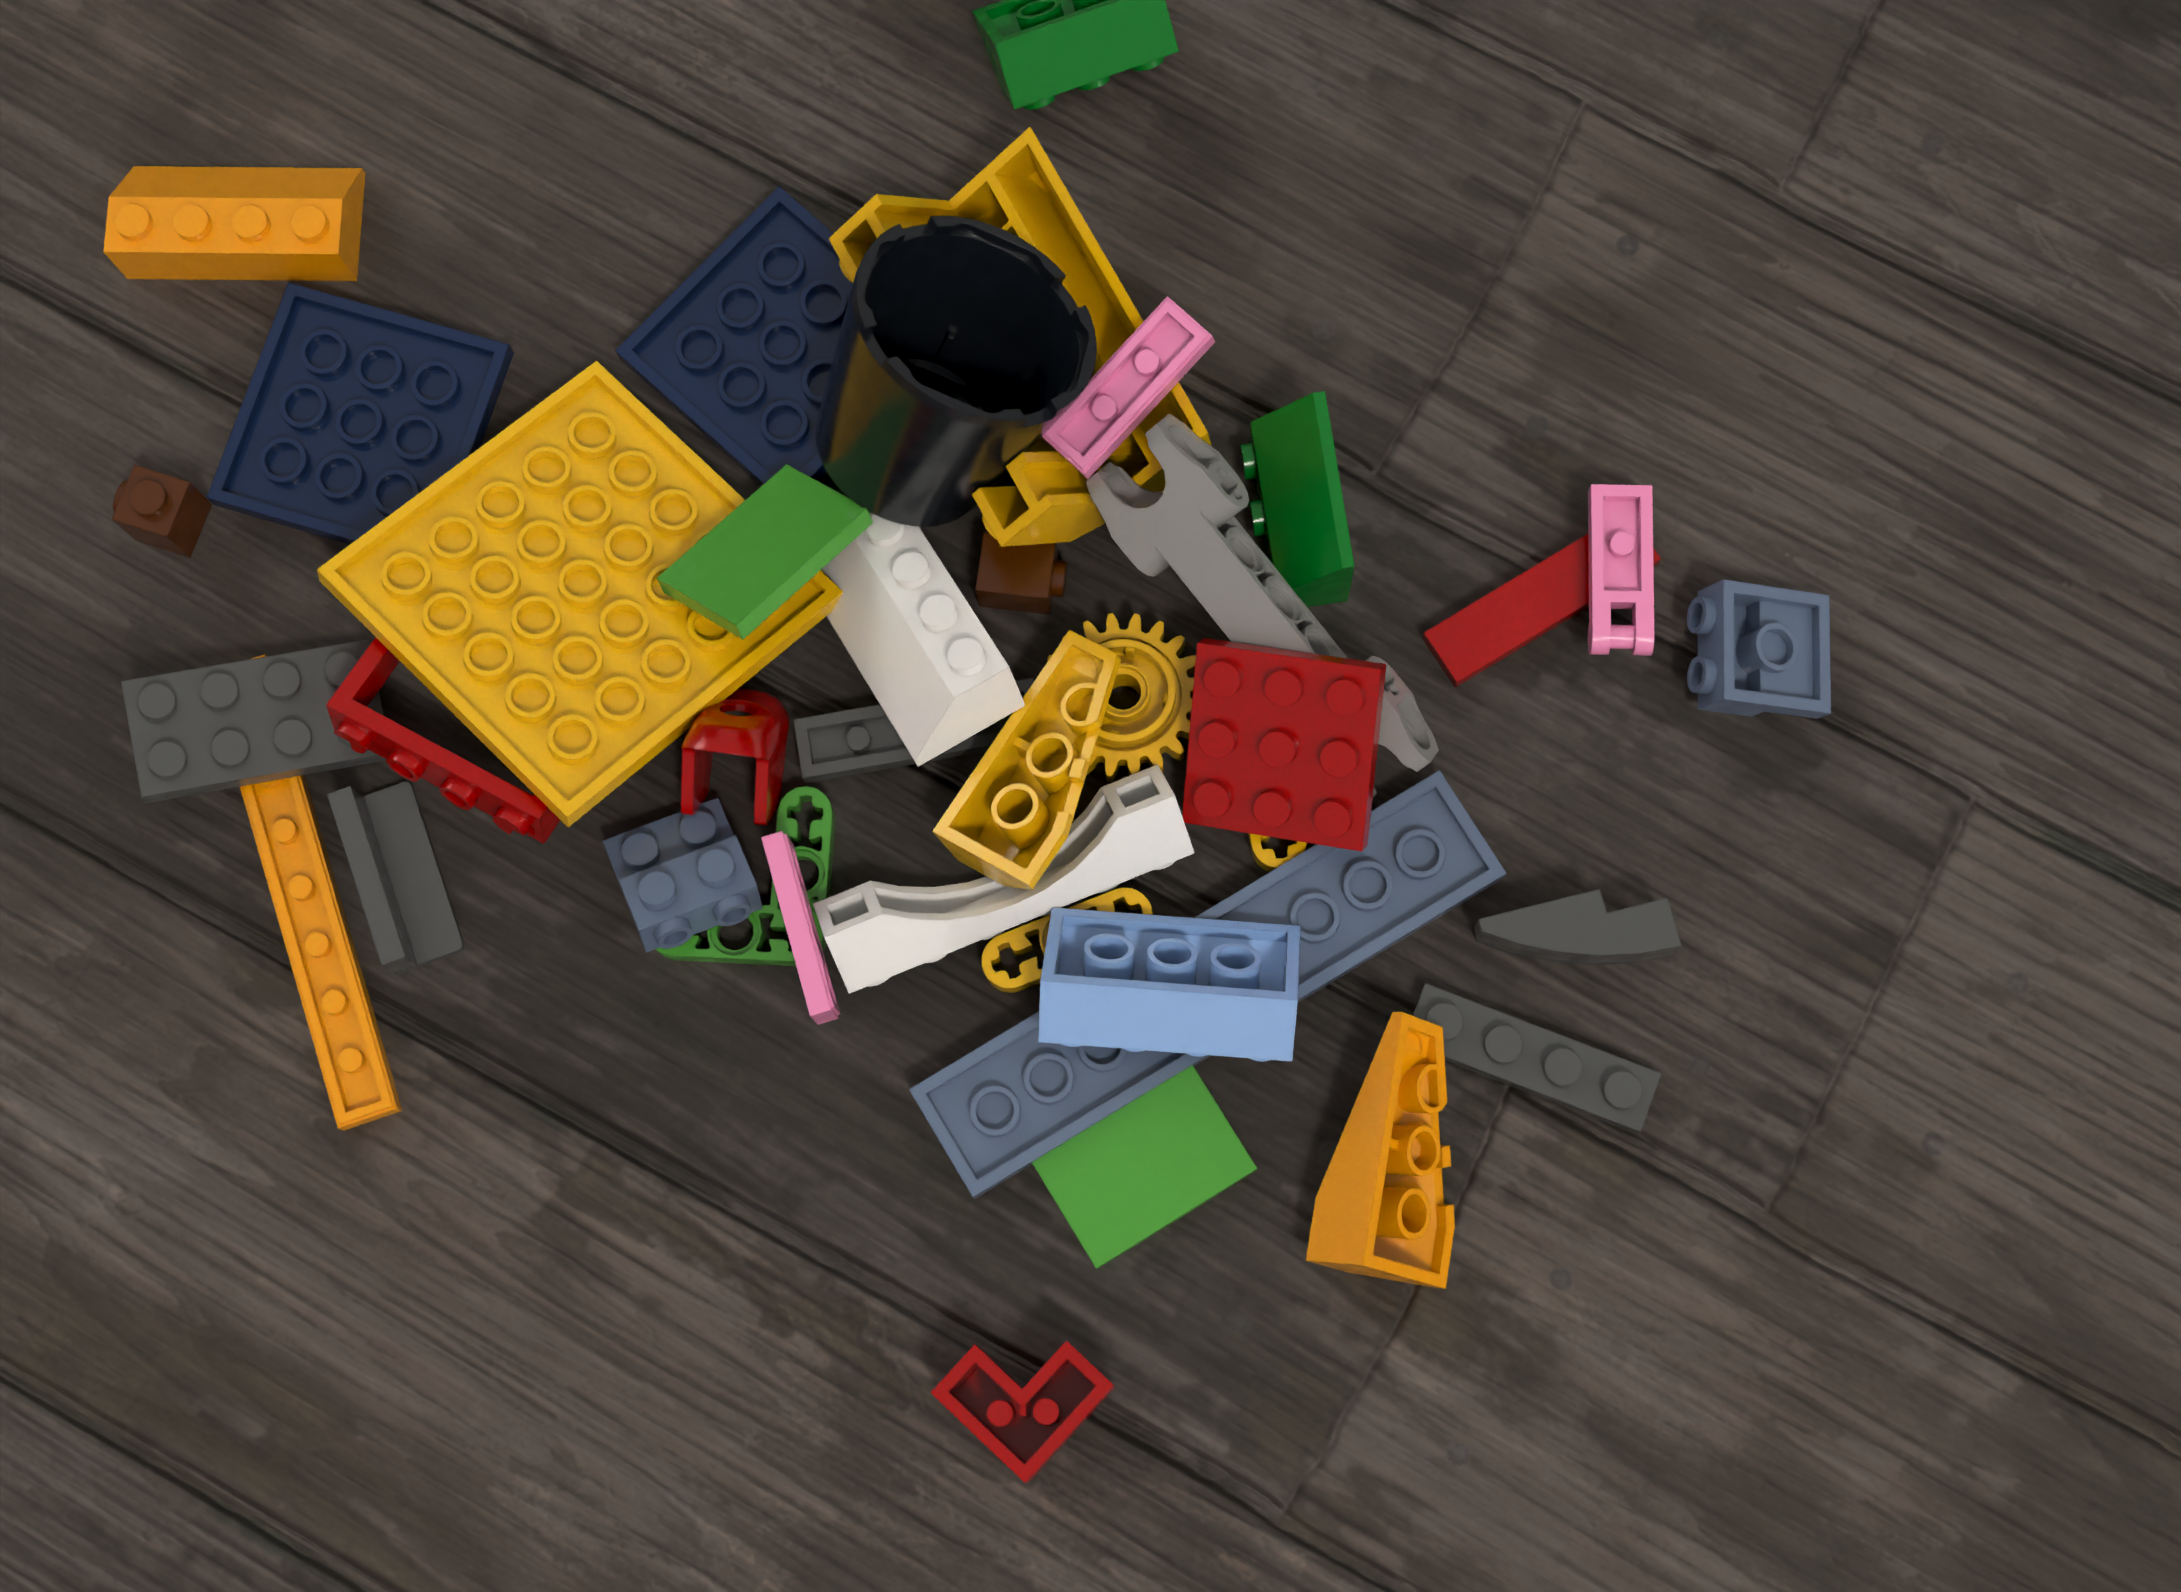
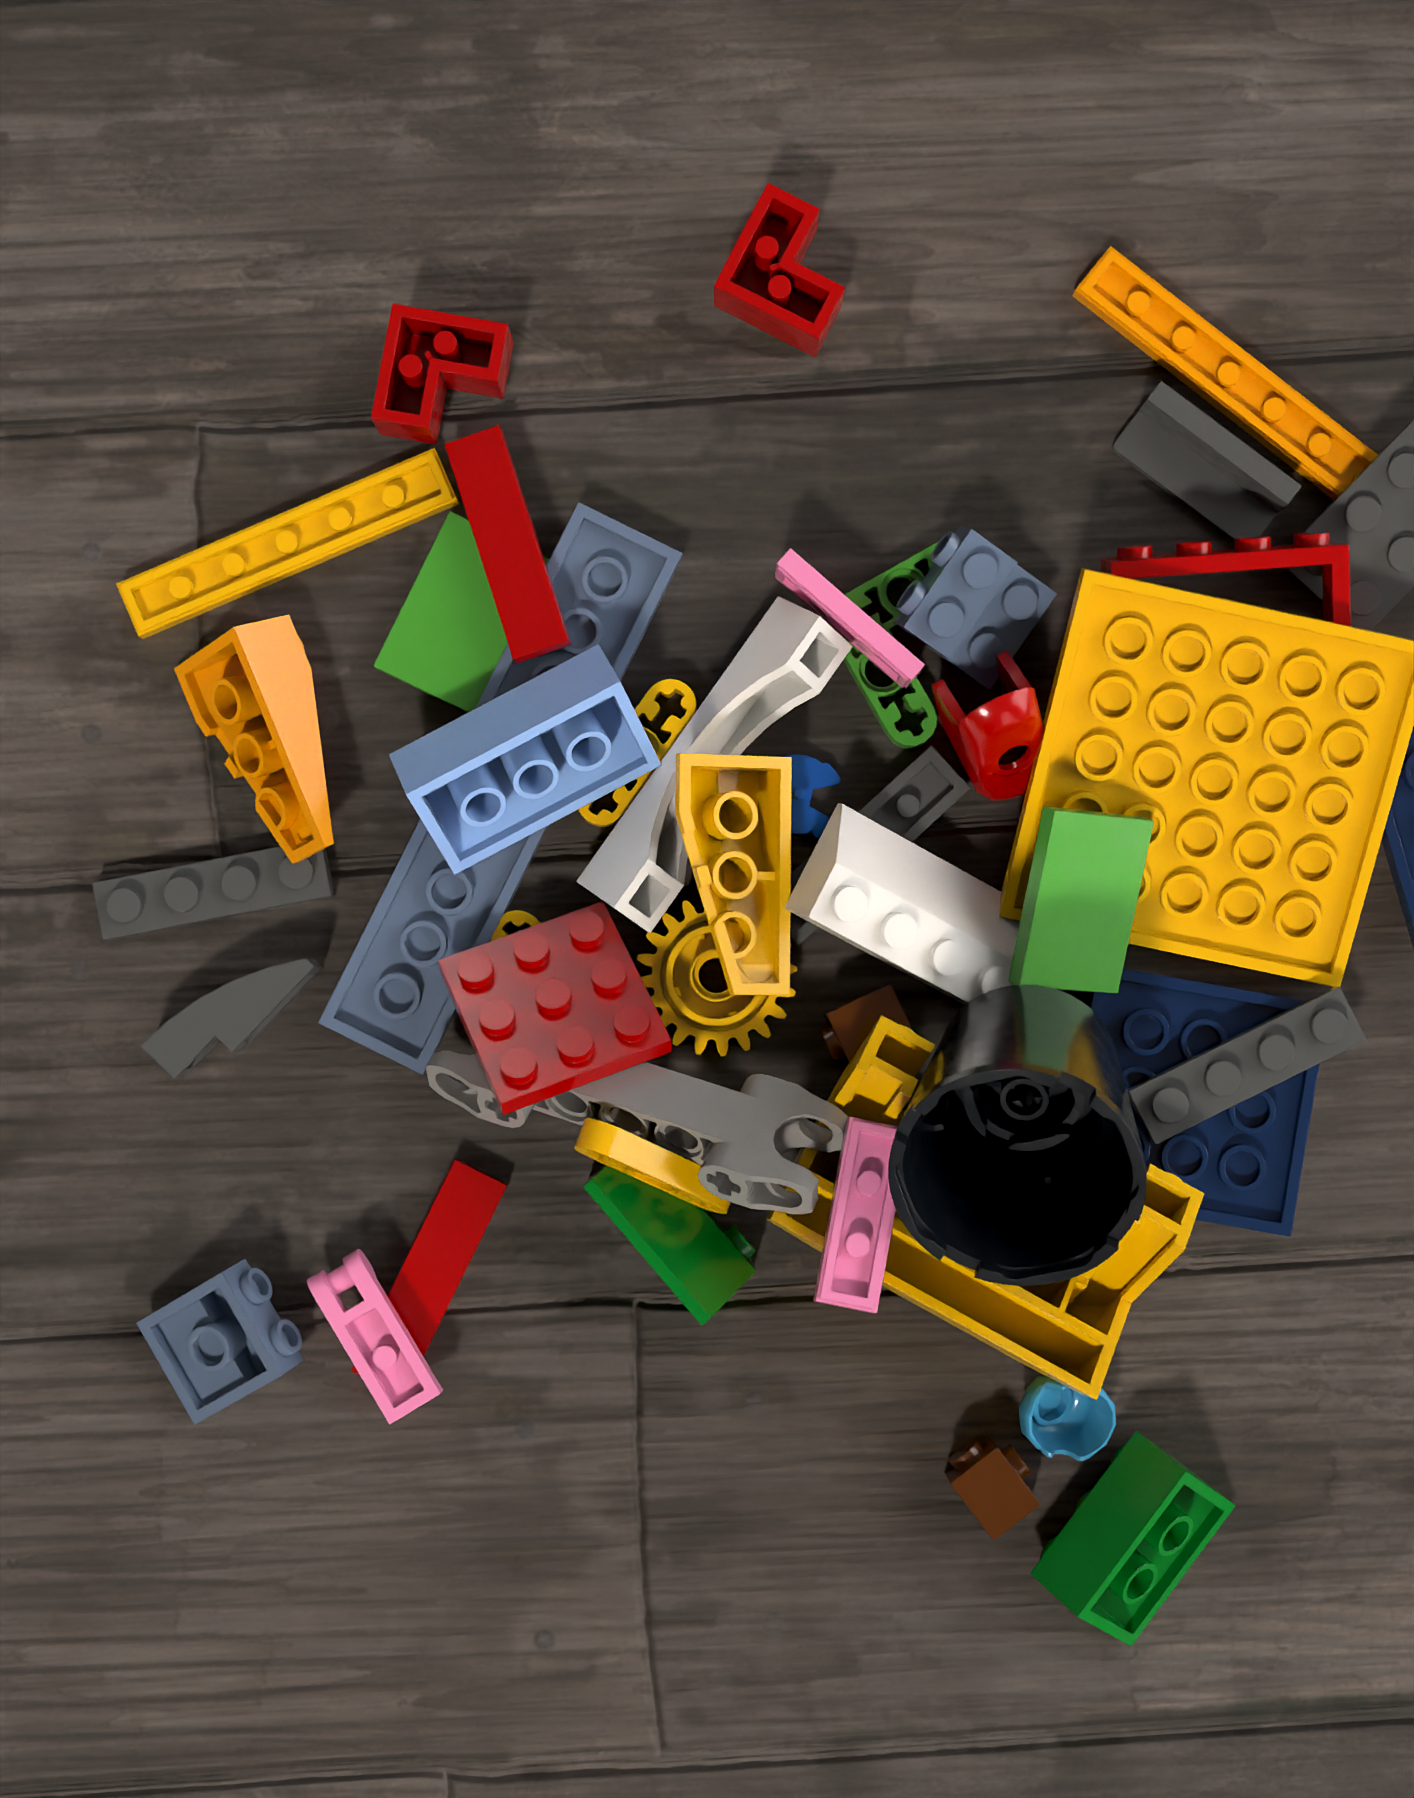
camera: 140 degrees right, 10 degrees up
none -> yellow tile [116,448,459,639]
none -> red tile [444,425,572,664]
none -> yellow beam [574,1118,731,1214]
none -> red brick [714,183,846,358]
none -> blue piece [785,754,841,838]
none -> reddish brown brick [944,1437,1041,1541]
none -> dark azure hair [1019,1375,1116,1461]
none -> dark grey plate [1127,987,1367,1145]

